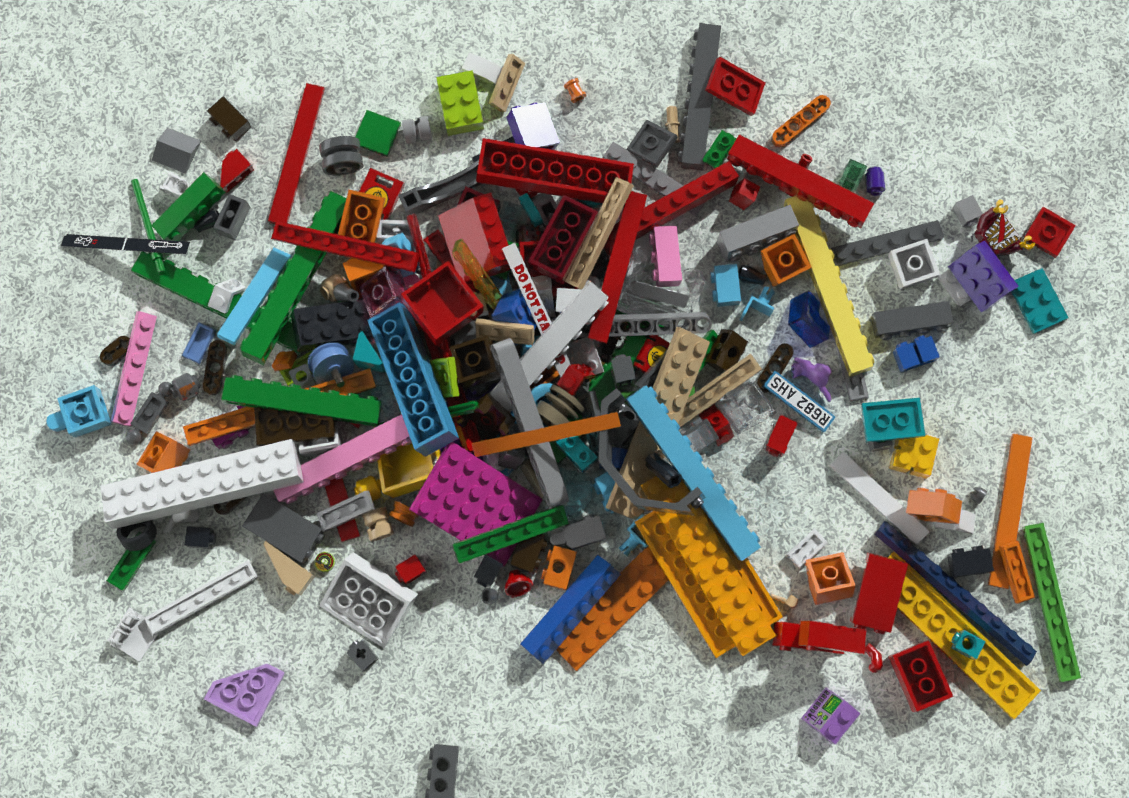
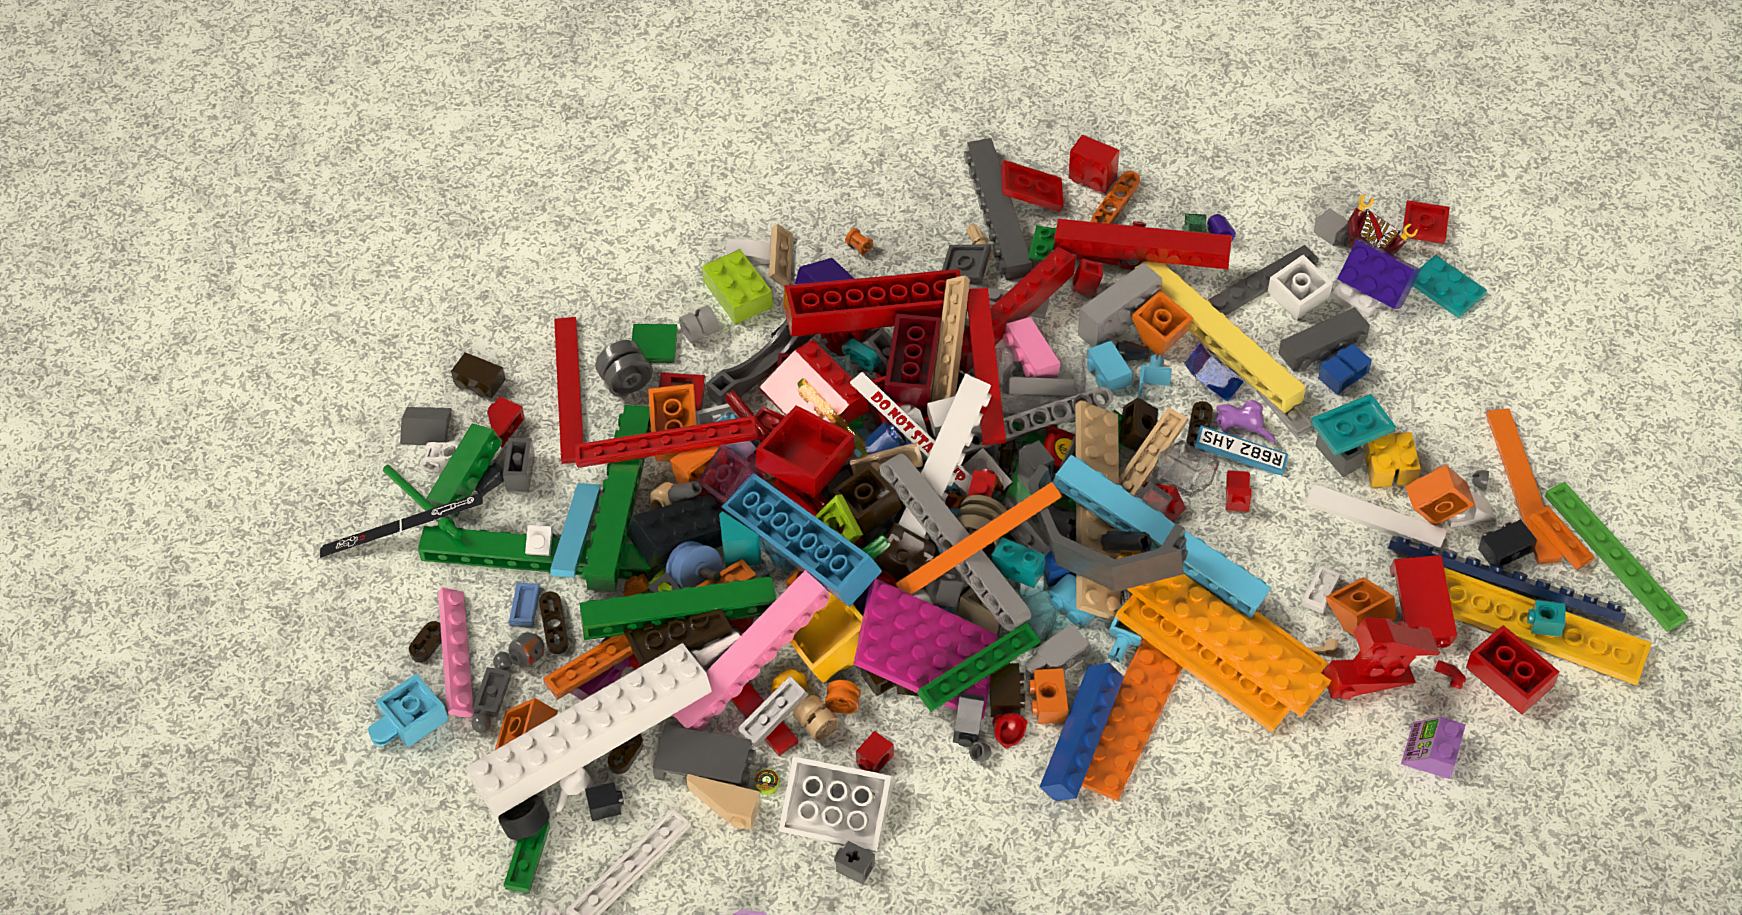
camera: 20 degrees left, 25 degrees down
none -> red brick [1068,135,1120,194]

